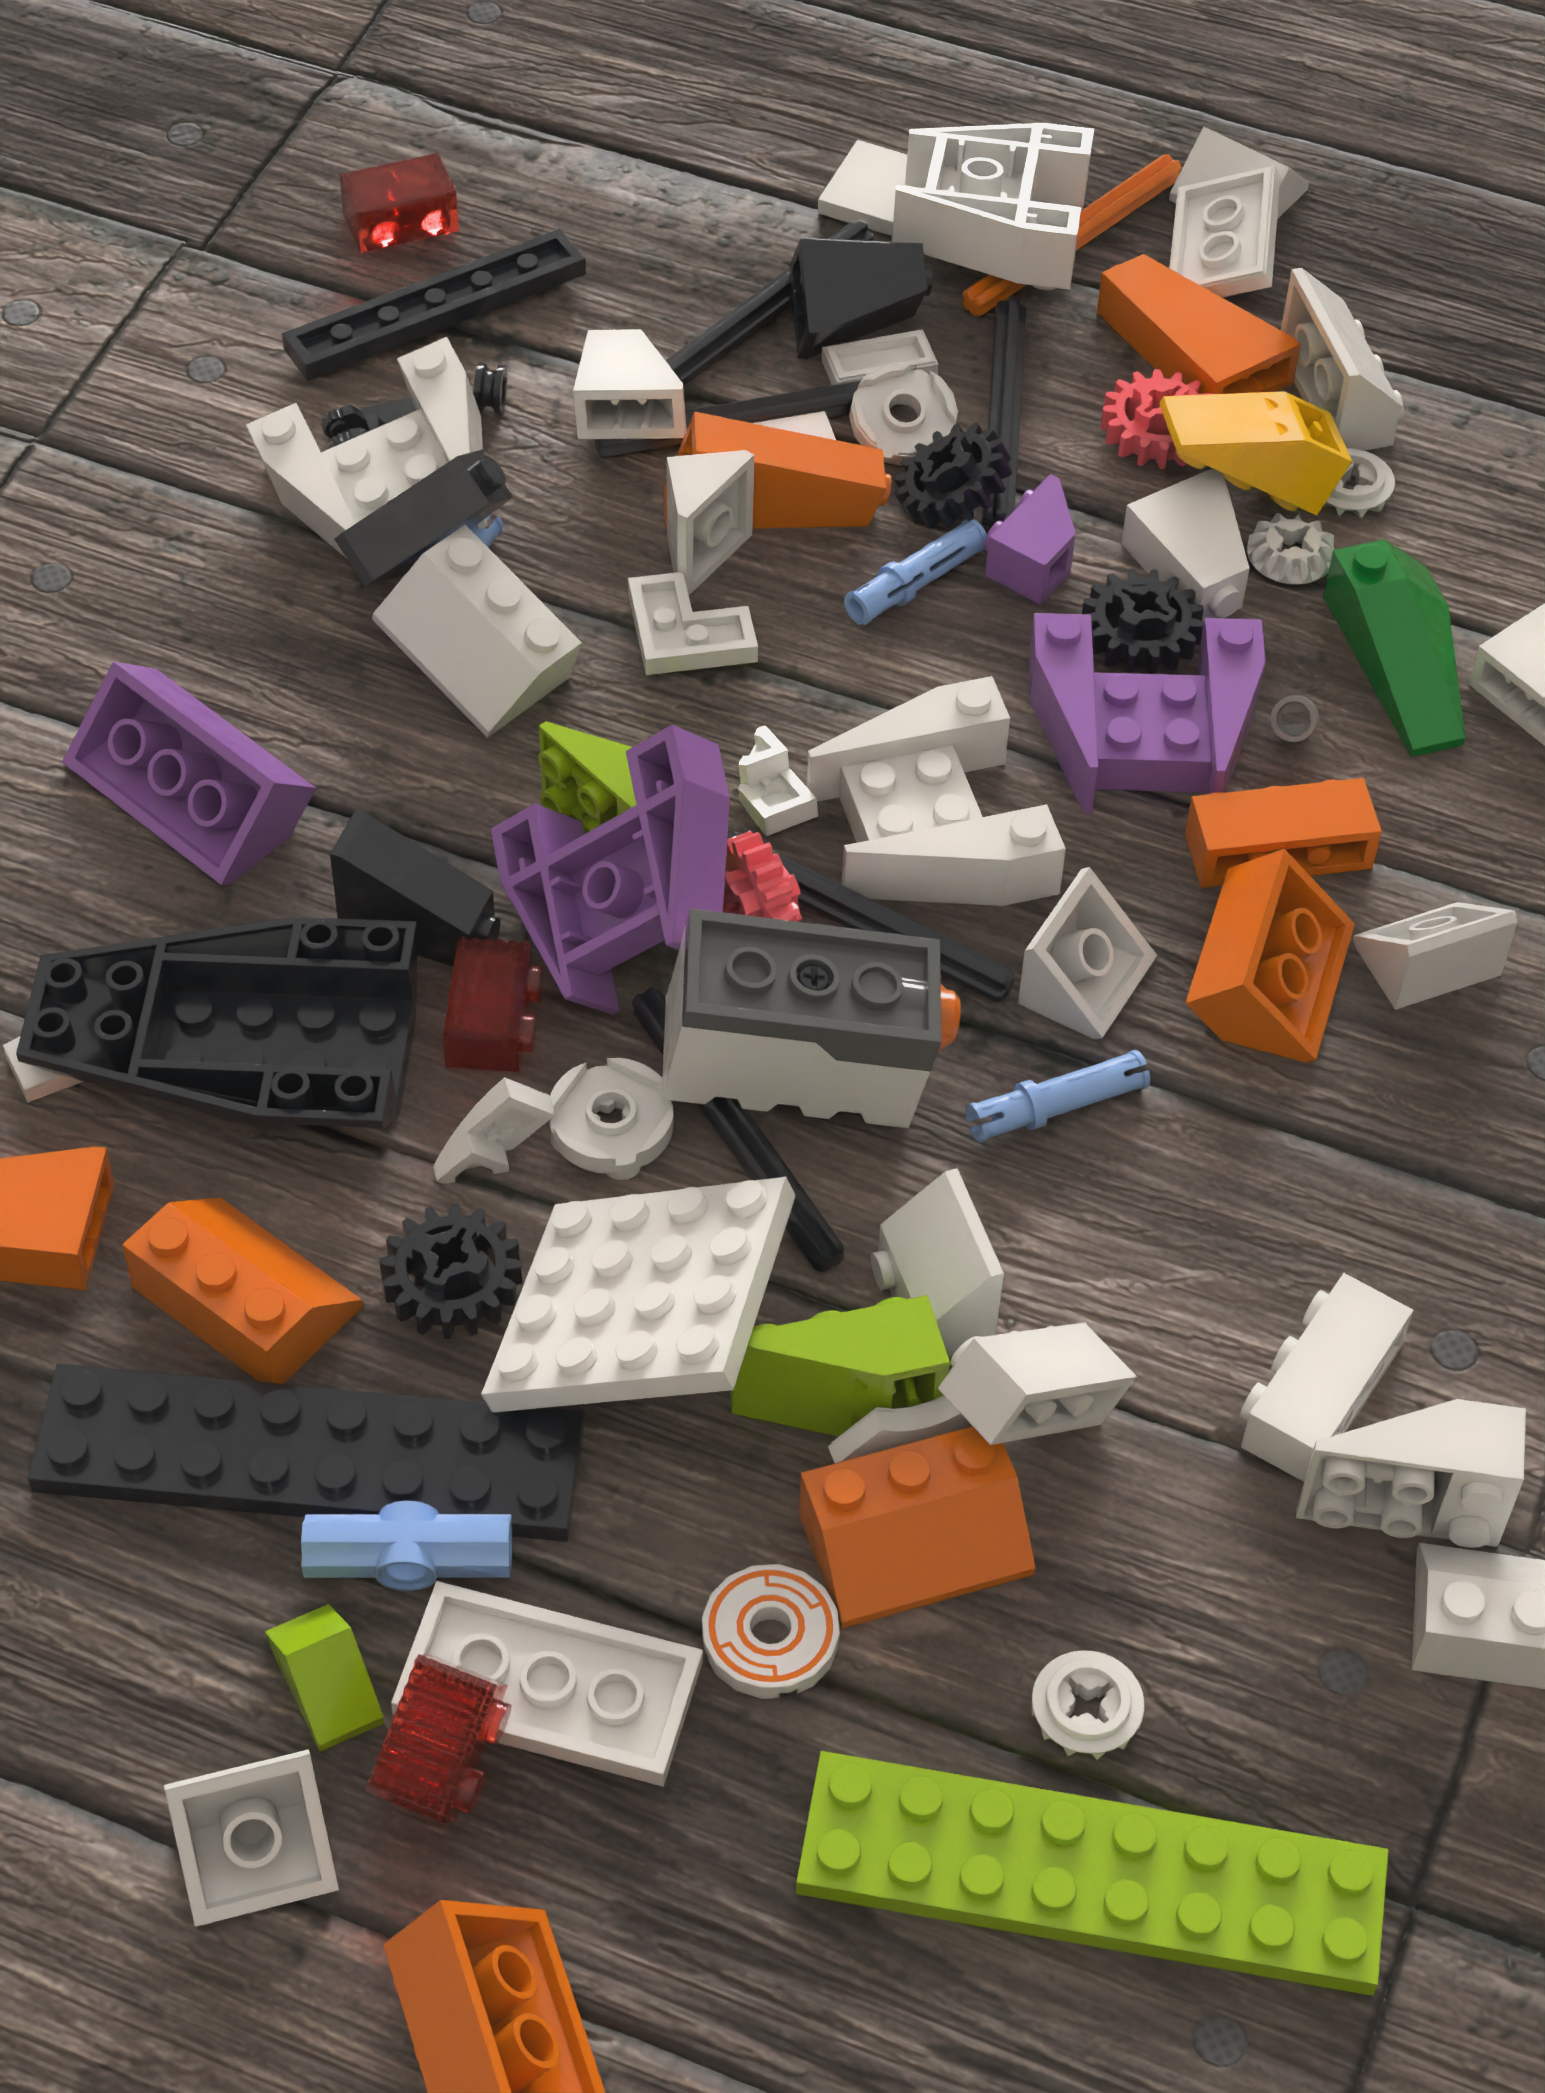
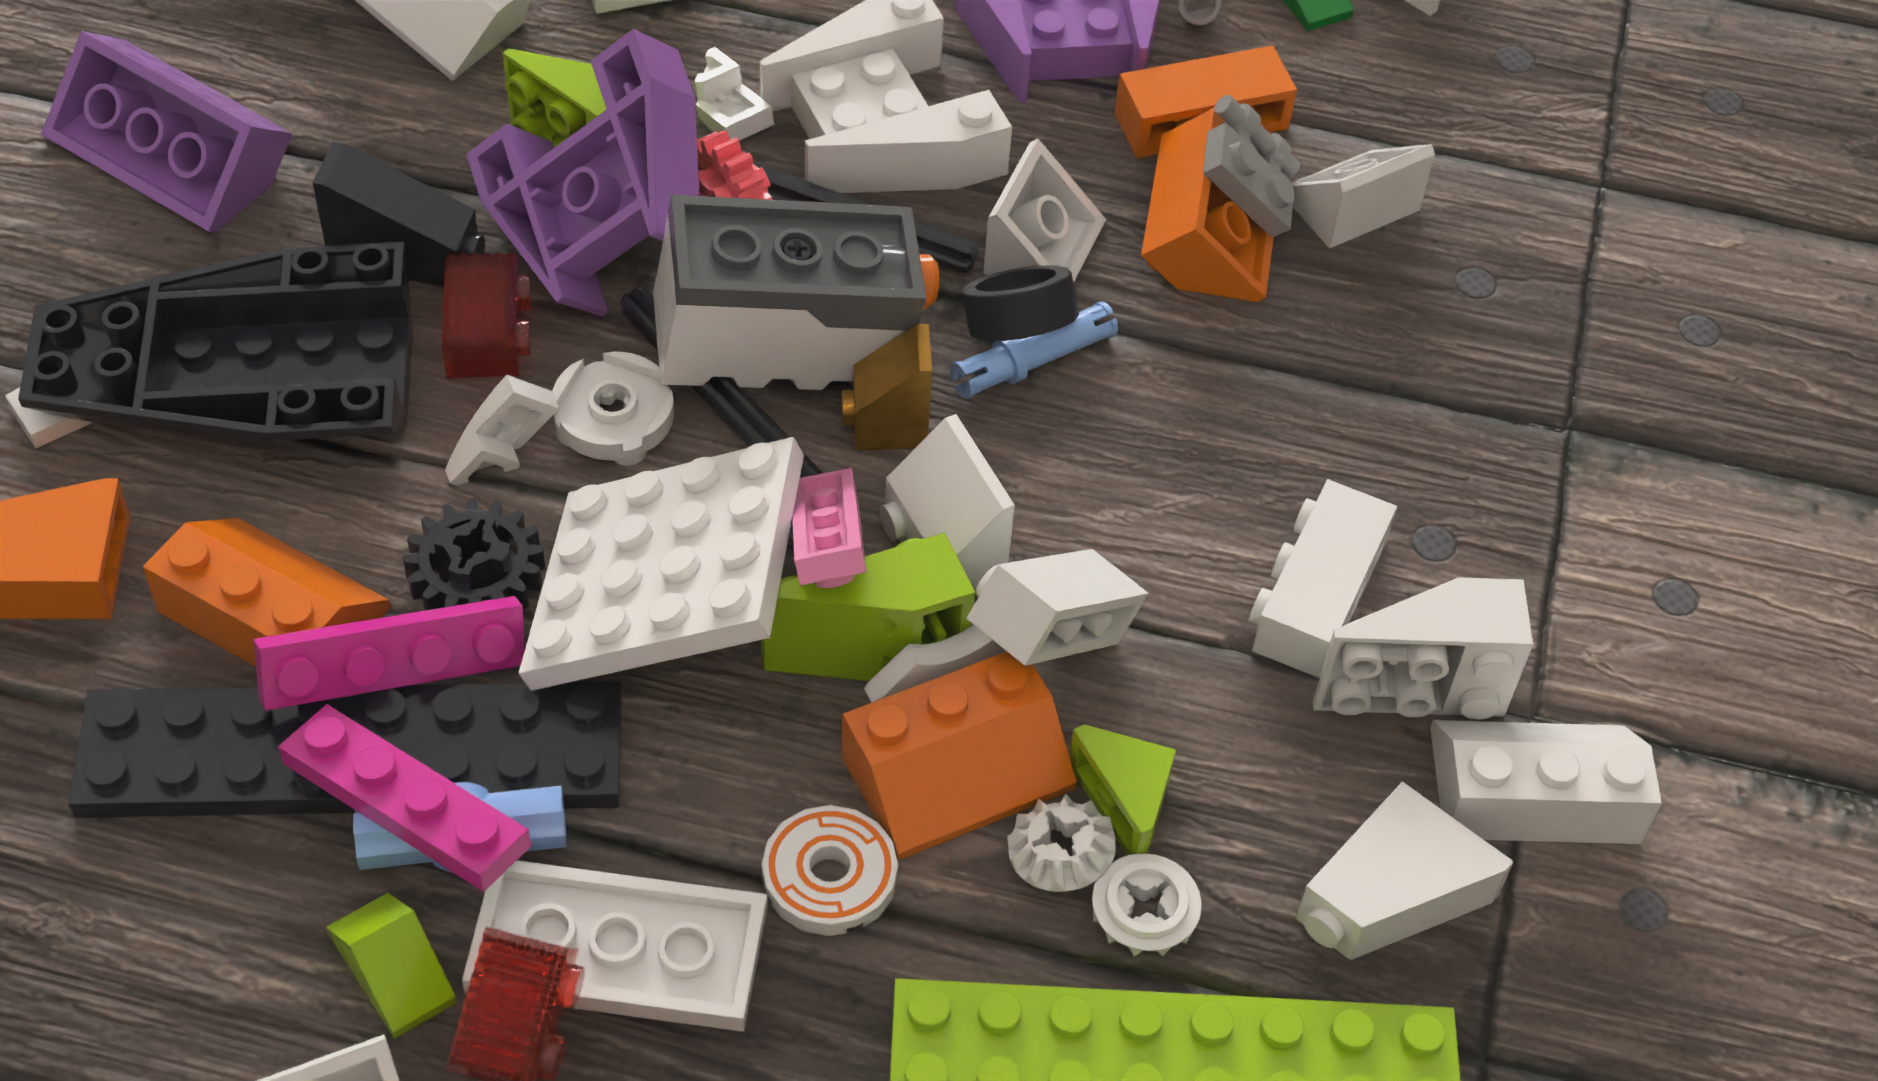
camera: 10 degrees left, 0 degrees up
none -> dark pink plate [254,596,525,711]
none -> dark pink plate [278,704,531,892]
none -> bright pink plate [792,468,867,588]
none -> pearl gold slope [841,324,932,450]
none -> black tyre [961,265,1079,341]
none -> white gear [1007,794,1116,892]
none -> lime slope [1069,724,1176,856]
none -> light grey plate [1203,95,1300,238]
none -> white slope [1296,782,1514,960]

